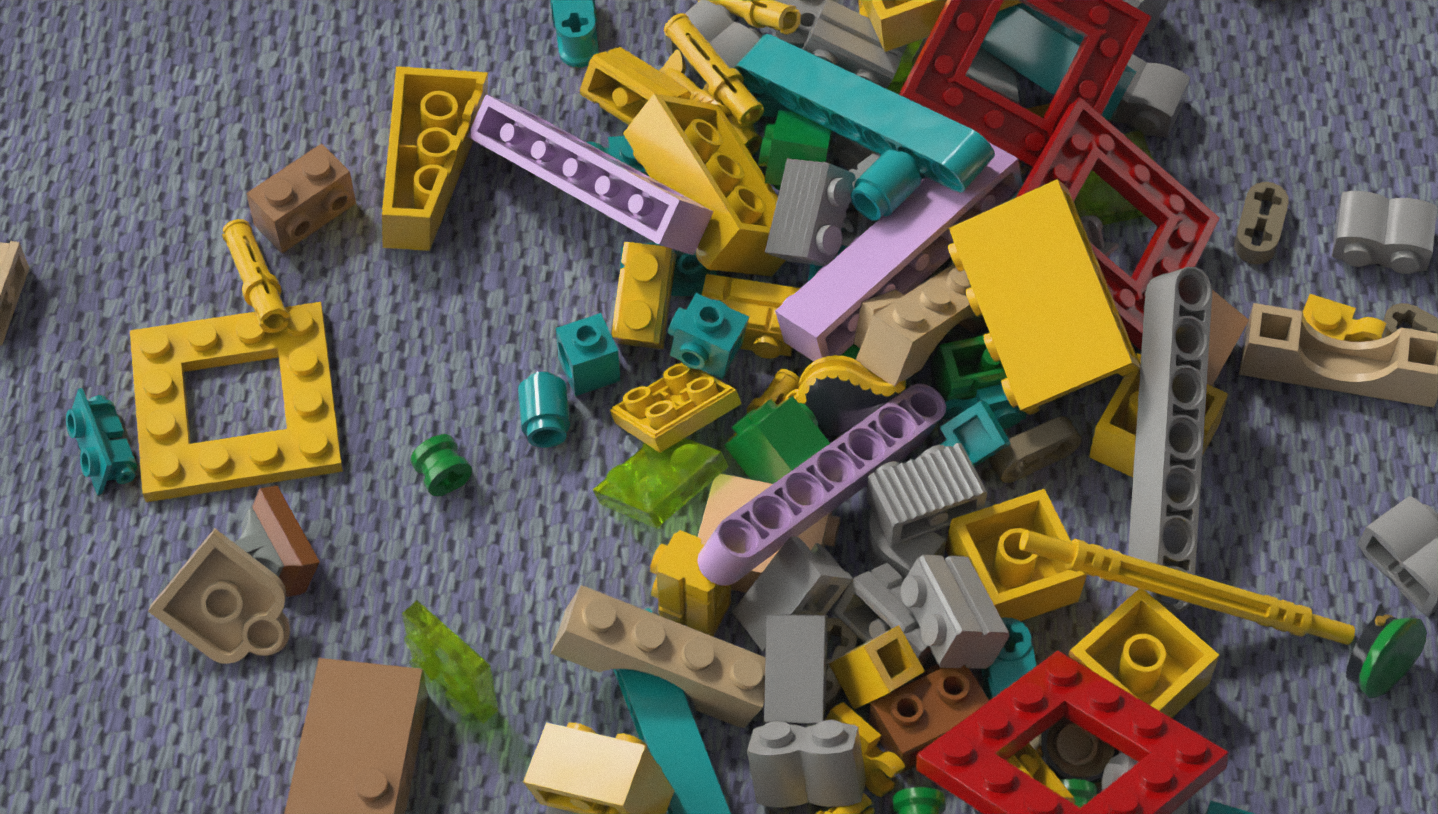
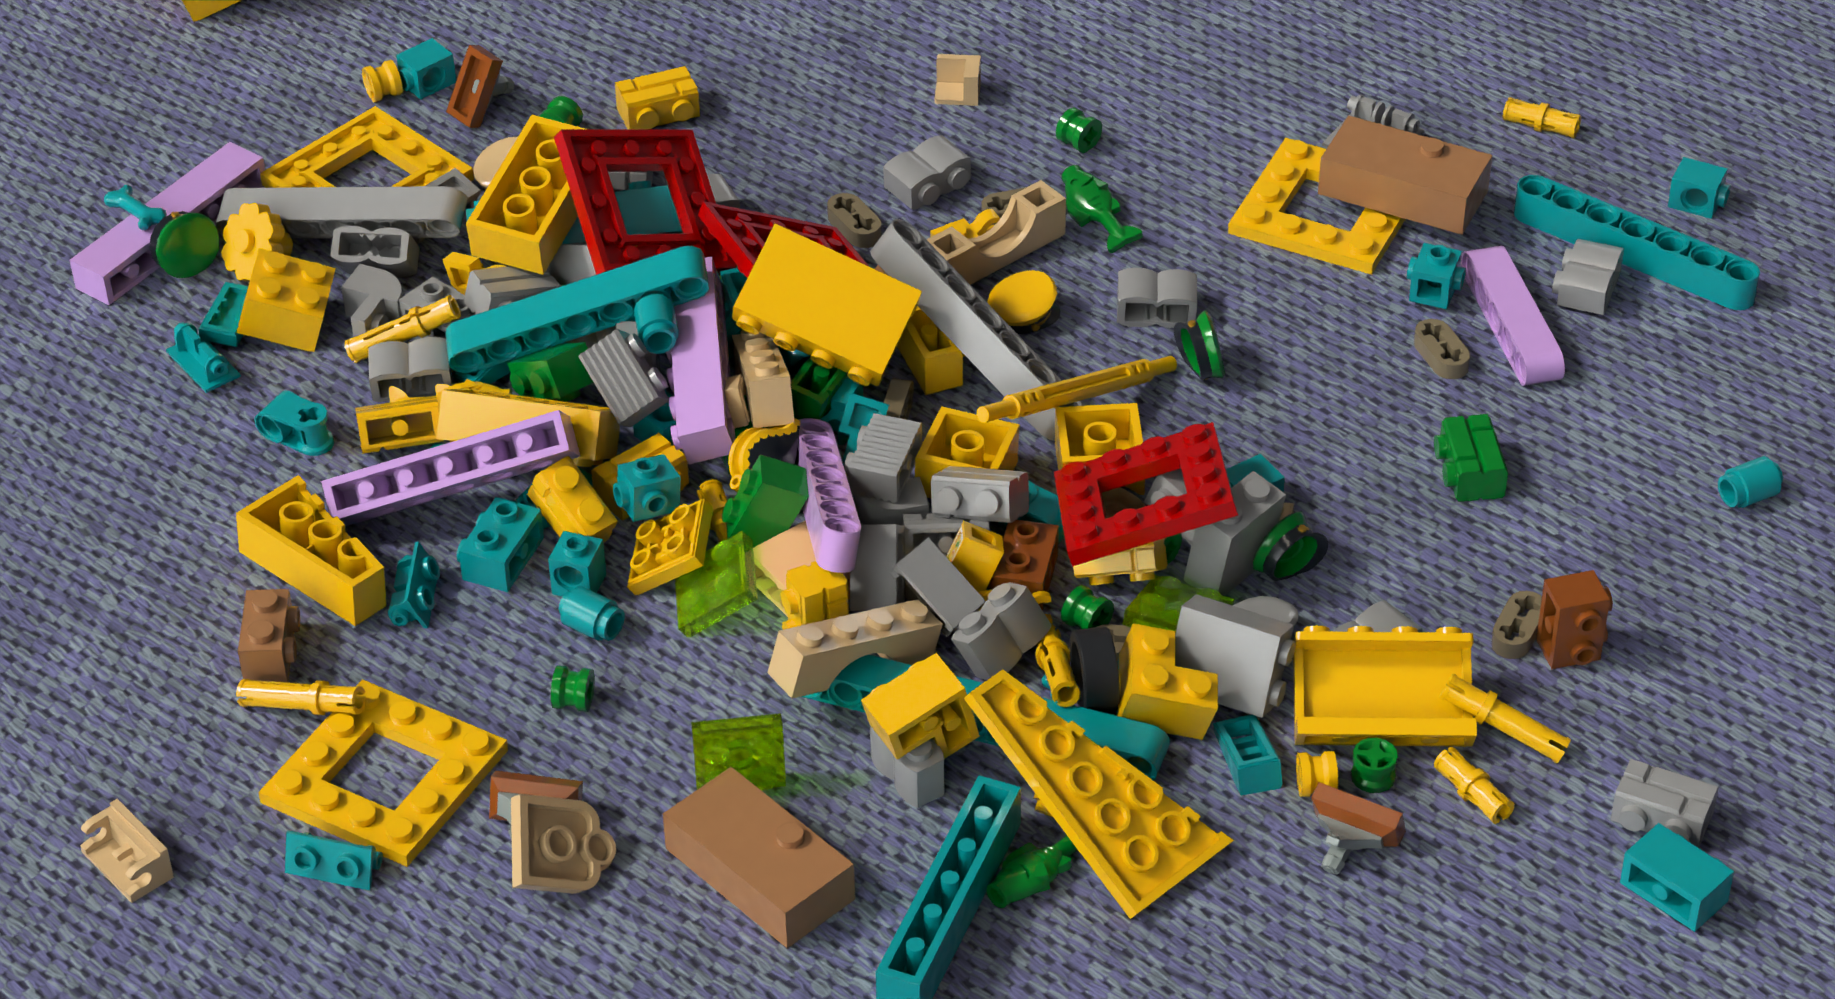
camera: 50 degrees left, 15 degrees down
yellow pin [664,13,764,127] -> none
none -> teal hinge [388,541,440,628]
none -> teal brick [456,497,544,592]
none -> yellow piece [987,270,1060,334]

